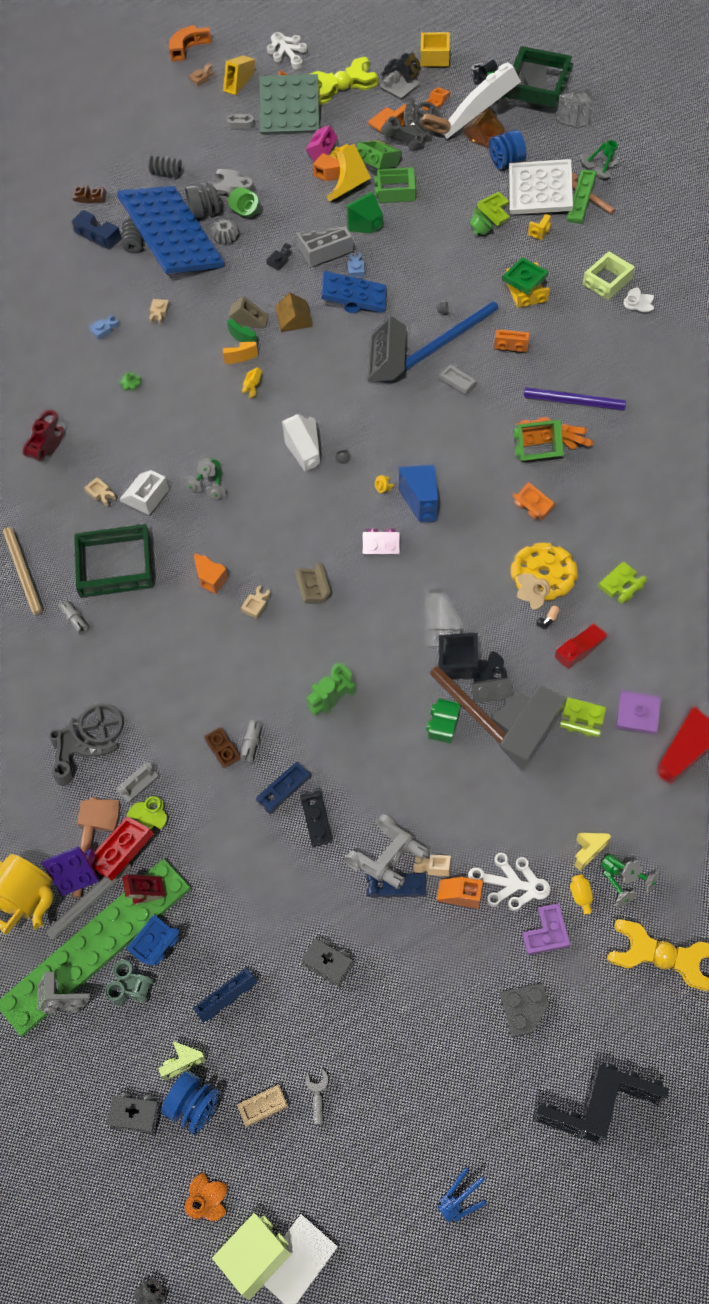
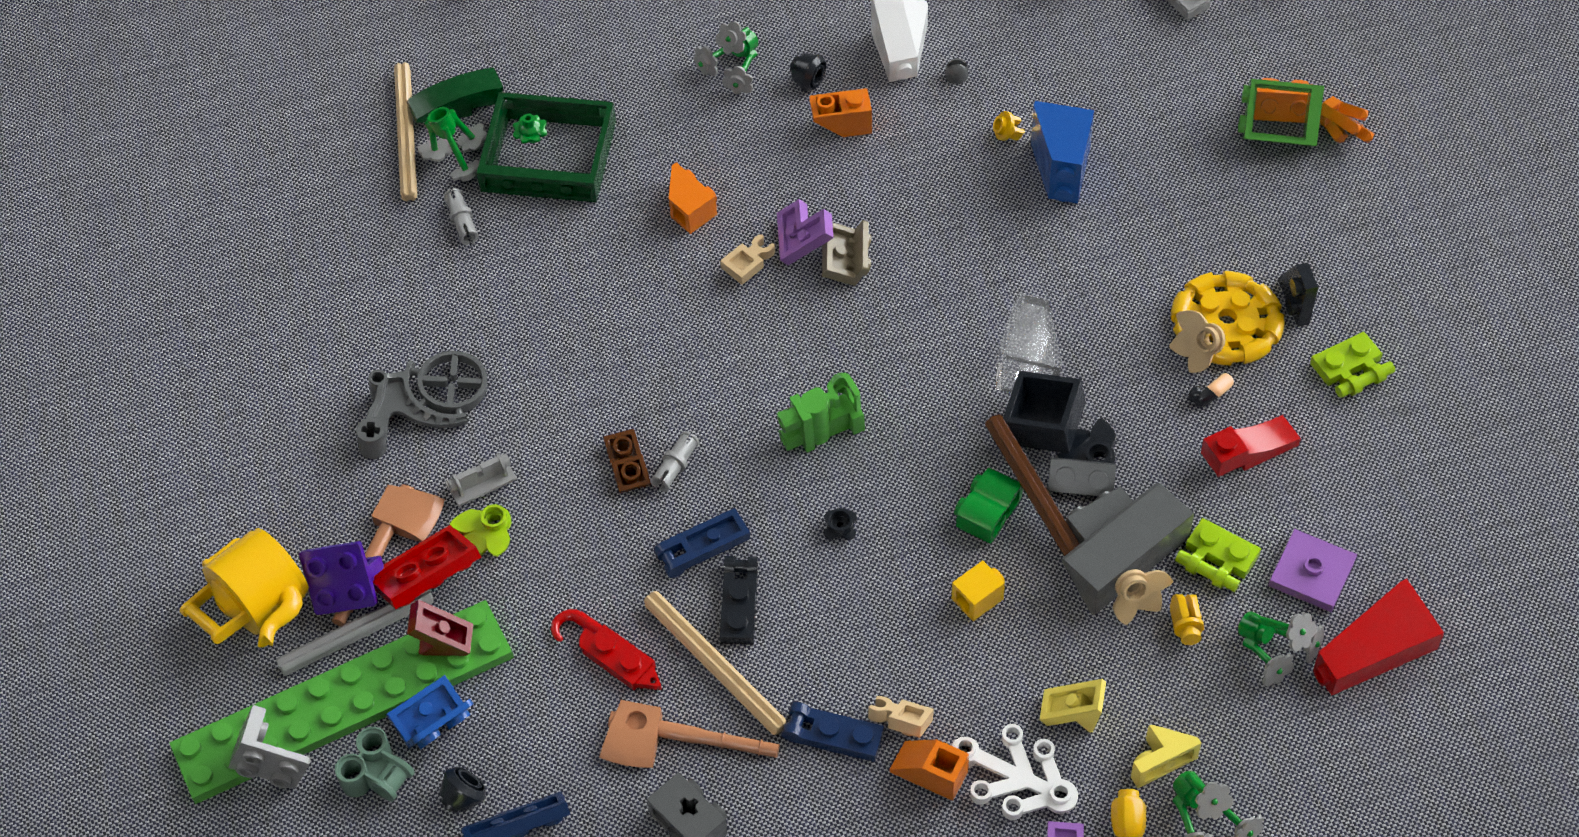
camera: 15 degrees right, 5 degrees down
tan plate [84,477,116,506] -> none
white slope [120,470,169,515] -> none
light grey connector [344,814,429,890] -> none
bracket [363,529,400,554] -> none
orange bracket [512,482,556,521] -> none
dark purple axle [524,387,626,410] -> none
none -> dark green slope [407,67,503,123]
none -> plant [418,107,487,182]
none -> black cone [440,767,486,813]
none -> green plant [513,114,547,144]
none -> red plate [551,609,662,691]
none -> nougat piece [599,700,780,768]
none -> tan axle [644,591,786,735]
none -> medium lavender plate [777,199,834,265]
none -> black cone [790,53,827,92]
none -> orange slope [809,88,872,137]
none -> black plate [823,508,857,540]
none -> yellow brick [951,560,1005,622]
none -> light yellow slope [1039,679,1106,733]
none -> tan plate [1113,569,1173,625]
none -> yellow arm [1170,594,1204,645]
none -> plant [1238,611,1324,687]
none -> black wing [1278,262,1318,327]

